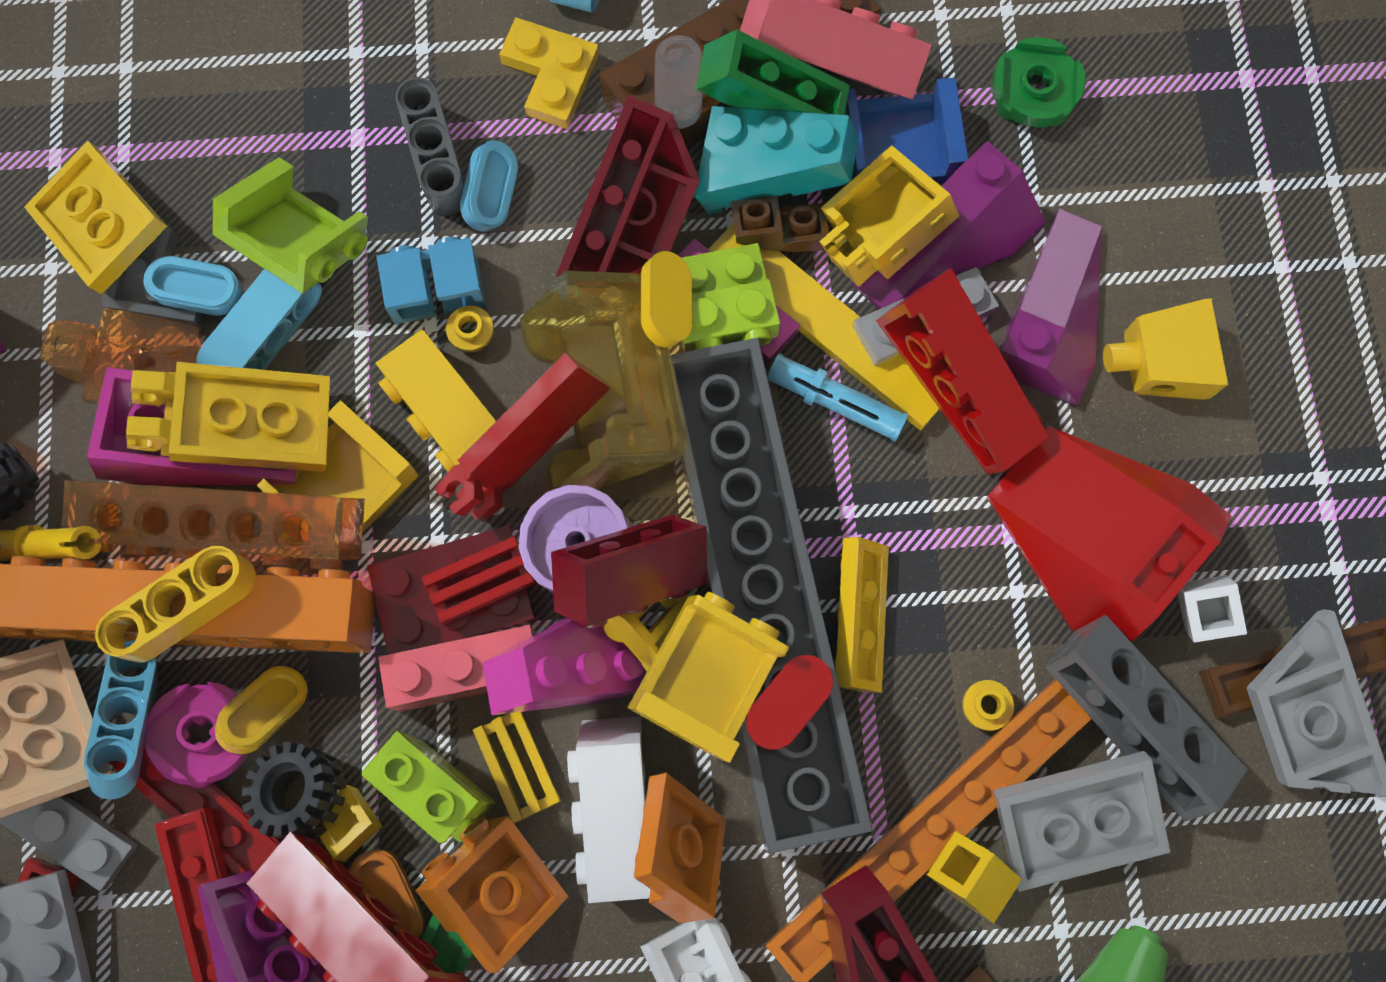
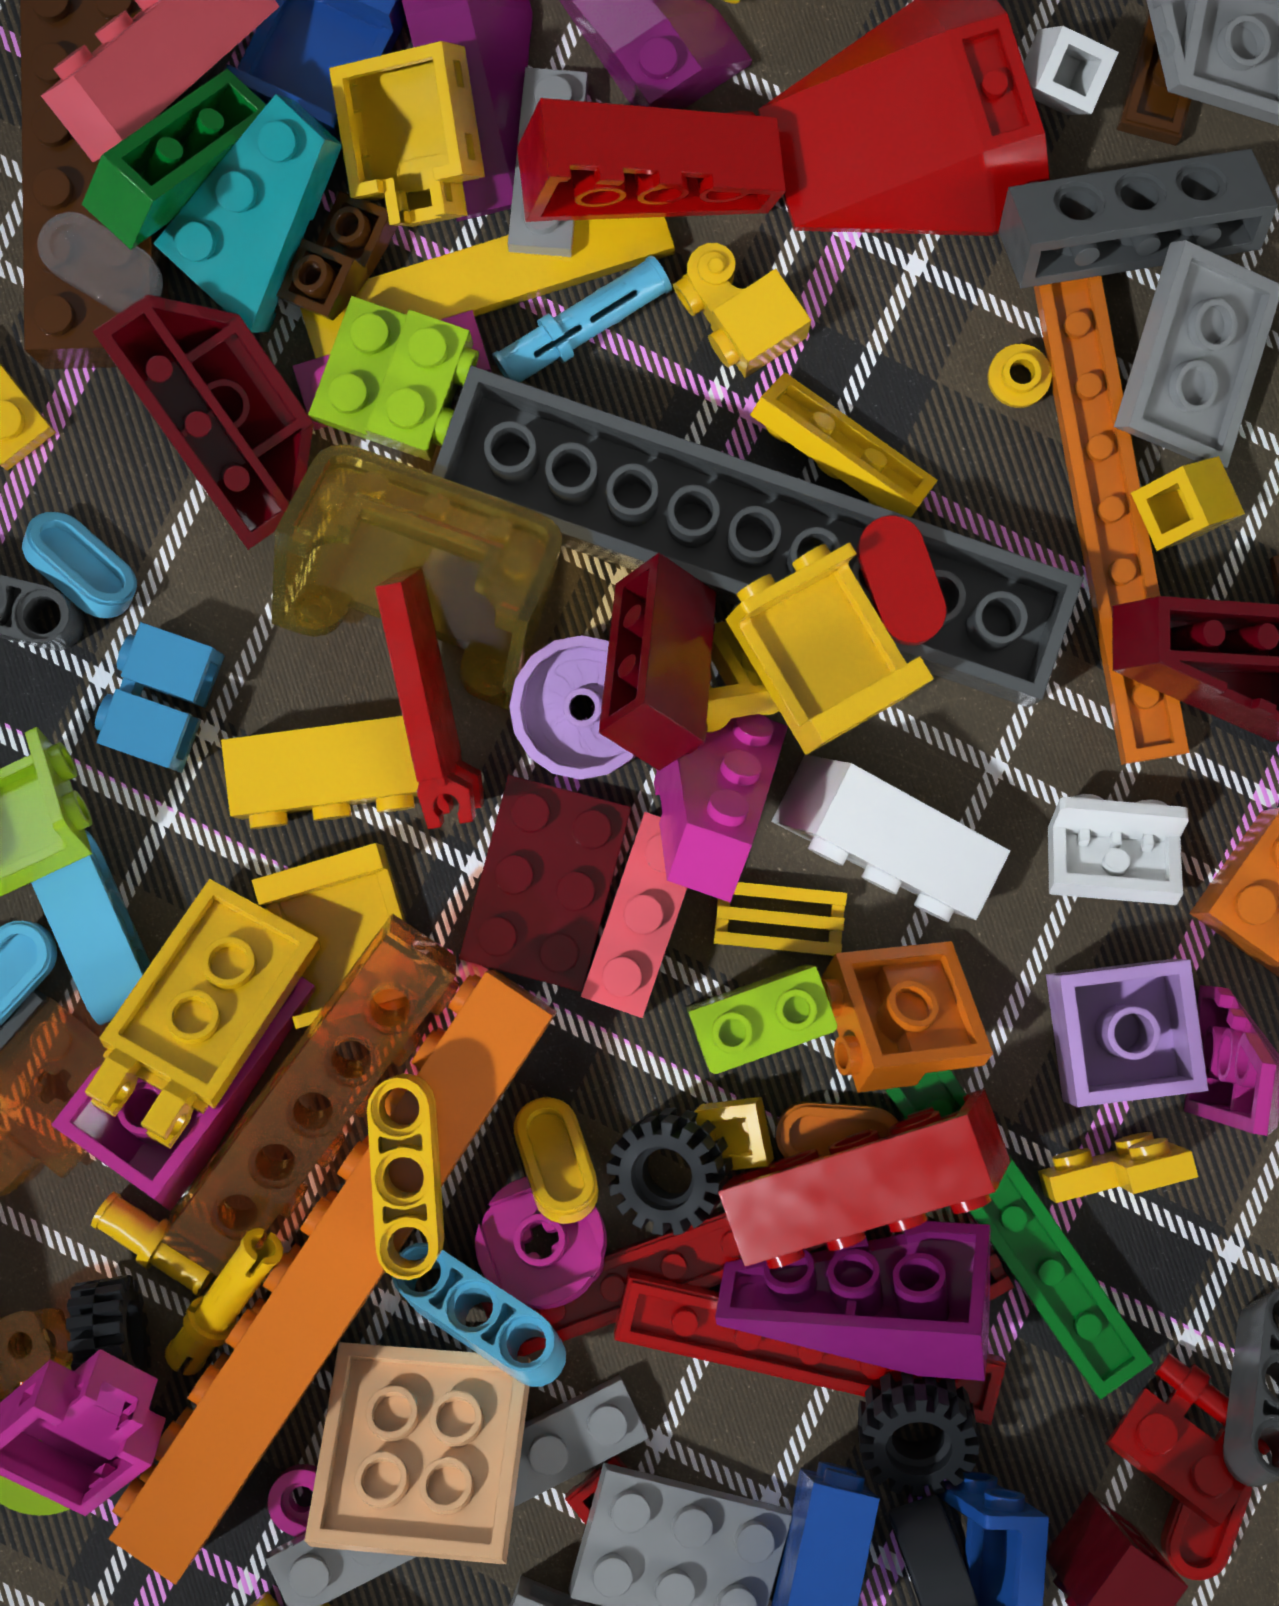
camera: 55 degrees left, 10 degrees up
red tile [421,536,536,625] -> none
yellow plate [446,306,494,352] -> none
orange plate [634,773,726,923] -> none
yellow tile [641,251,692,348] -> none
none -> yellow pin [91,1191,222,1296]
none -> yellow brick [673,243,812,378]

